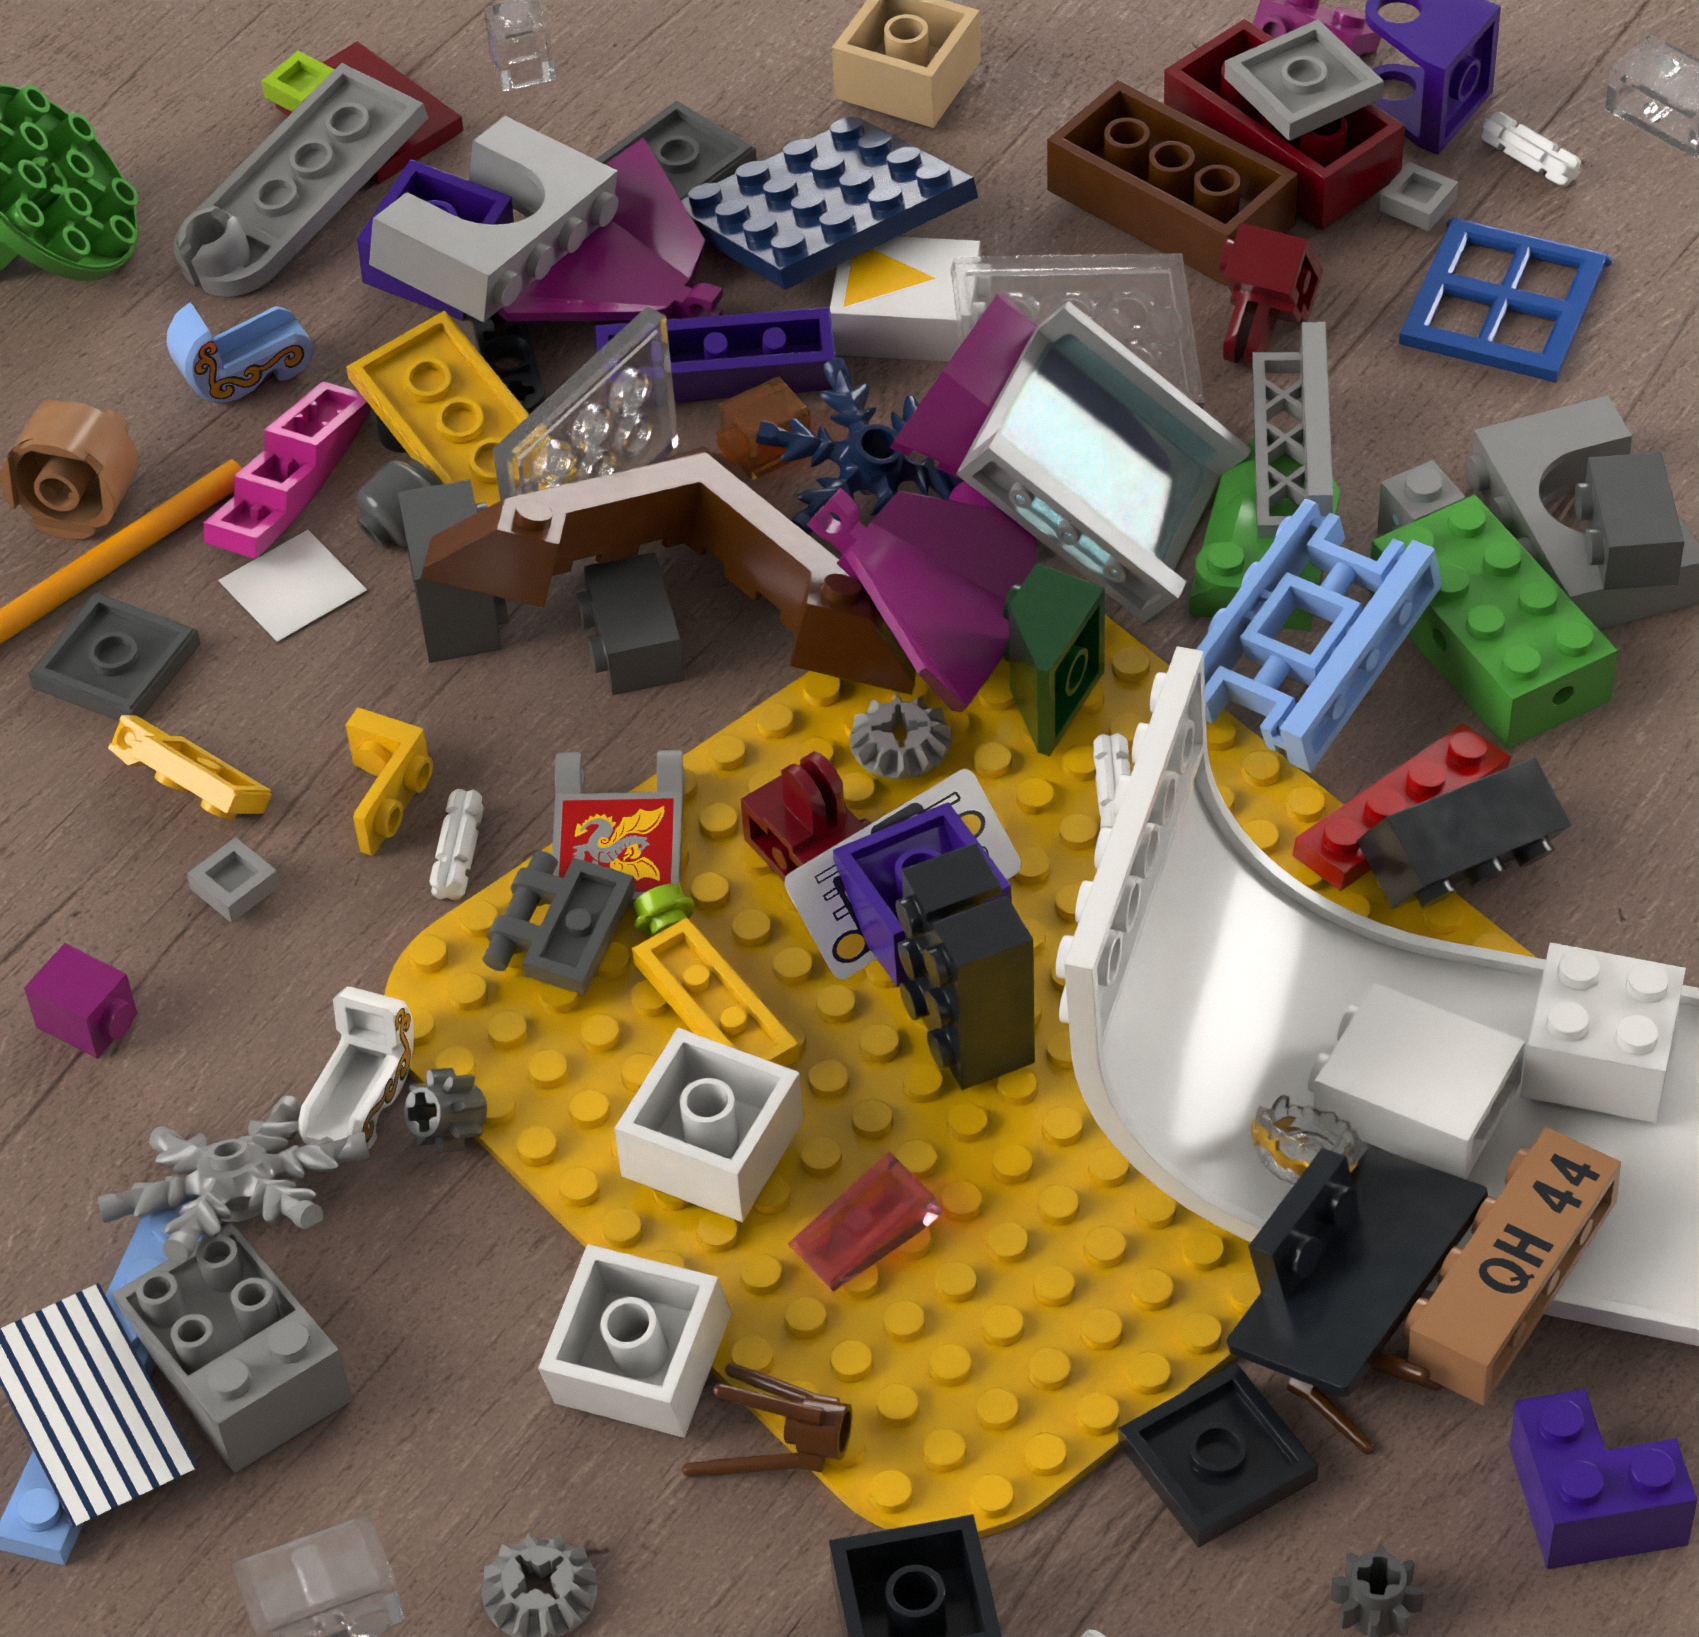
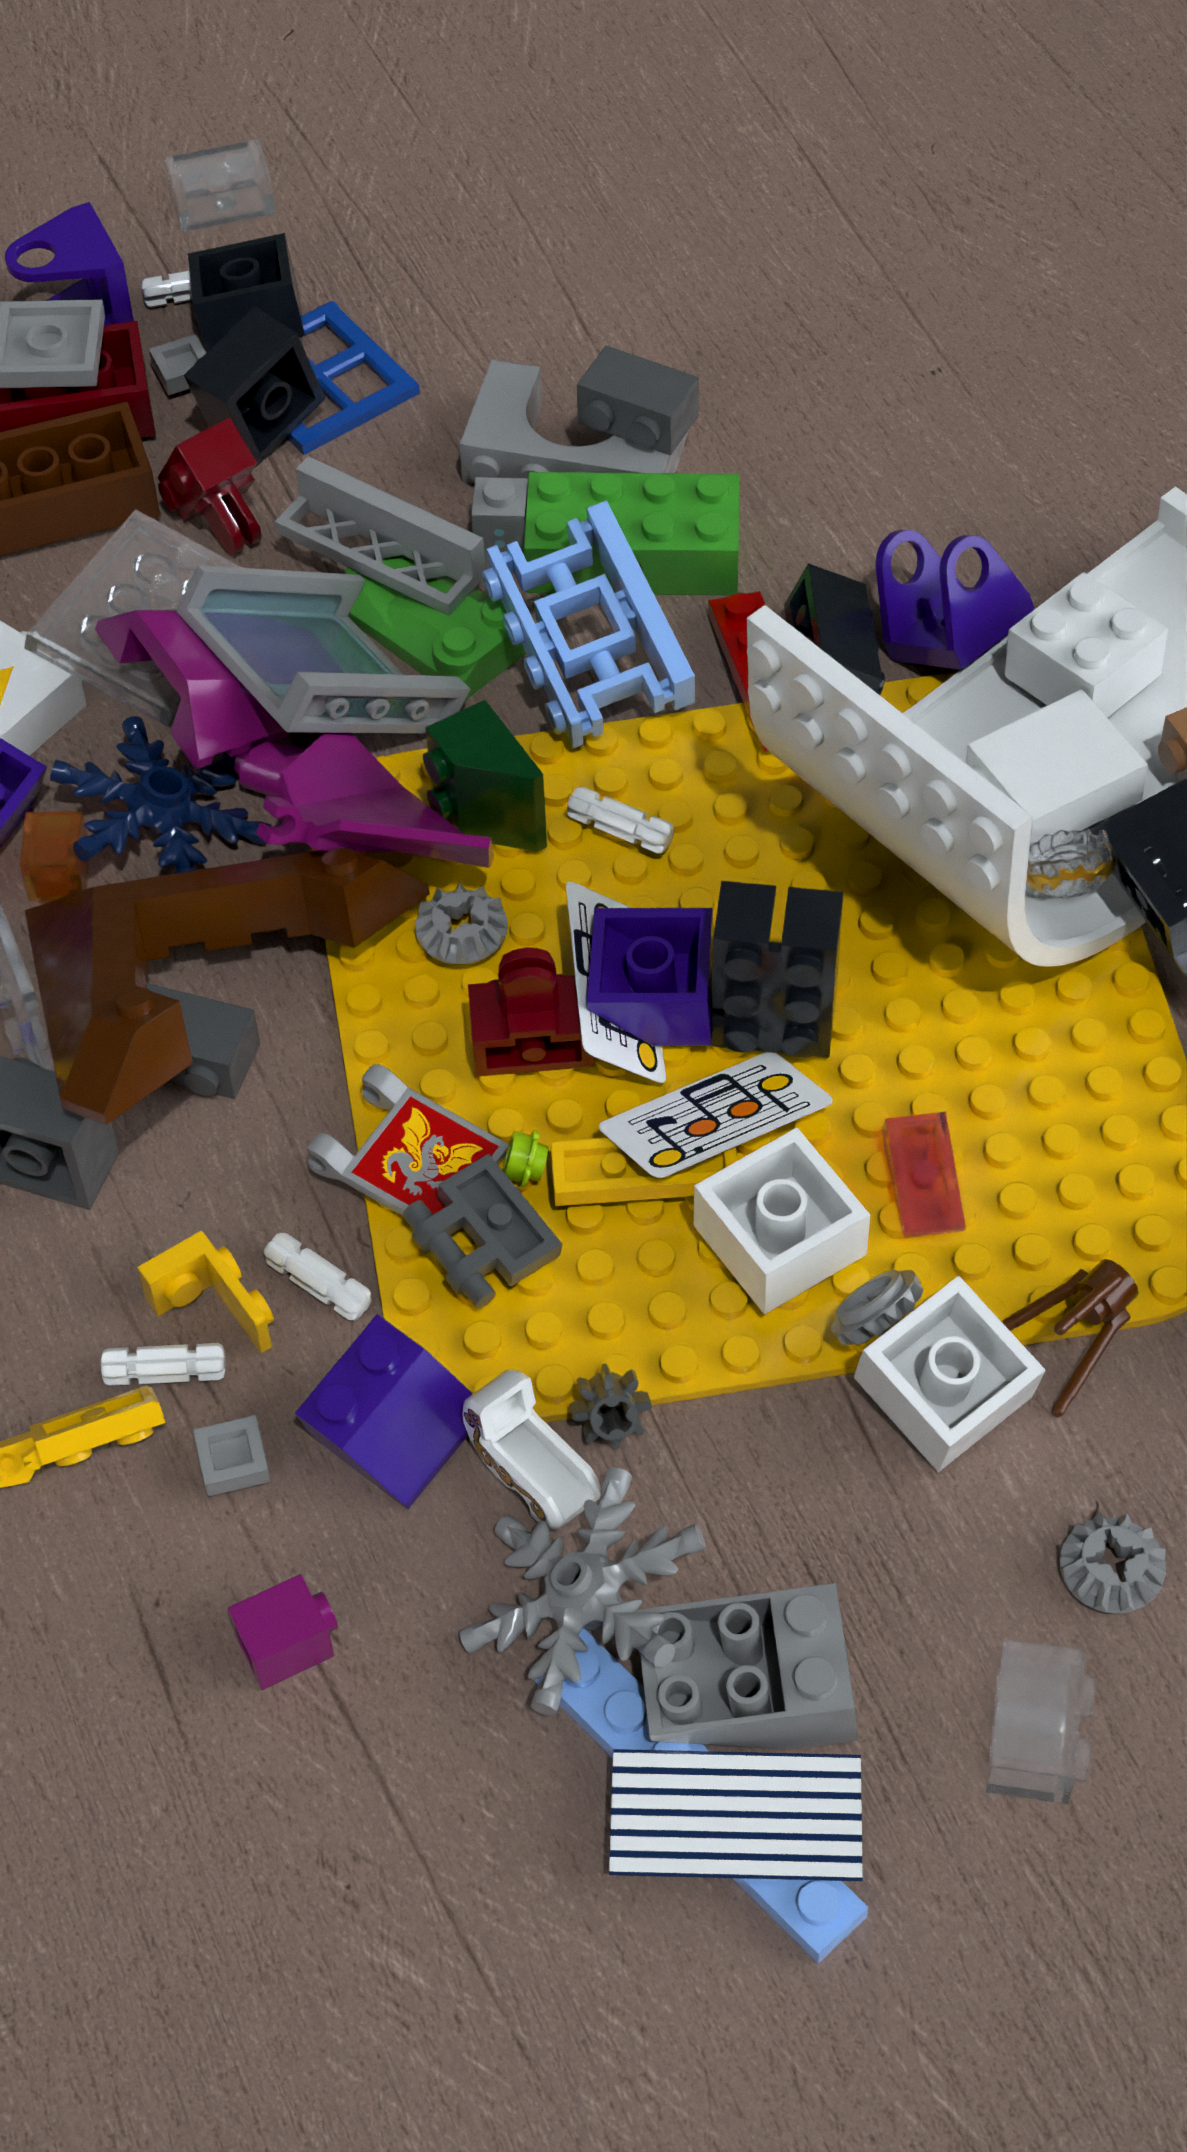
camera: 60 degrees left, 5 degrees up
none -> white axle [101,1343,226,1386]
none -> black brick [184,306,326,467]
none -> black brick [188,233,305,353]
none -> dark purple slope [295,1314,473,1510]
none -> sticker [599,1052,833,1178]
none -> light grey gear [831,1270,924,1345]
none -> dark purple hose [876,529,1035,670]

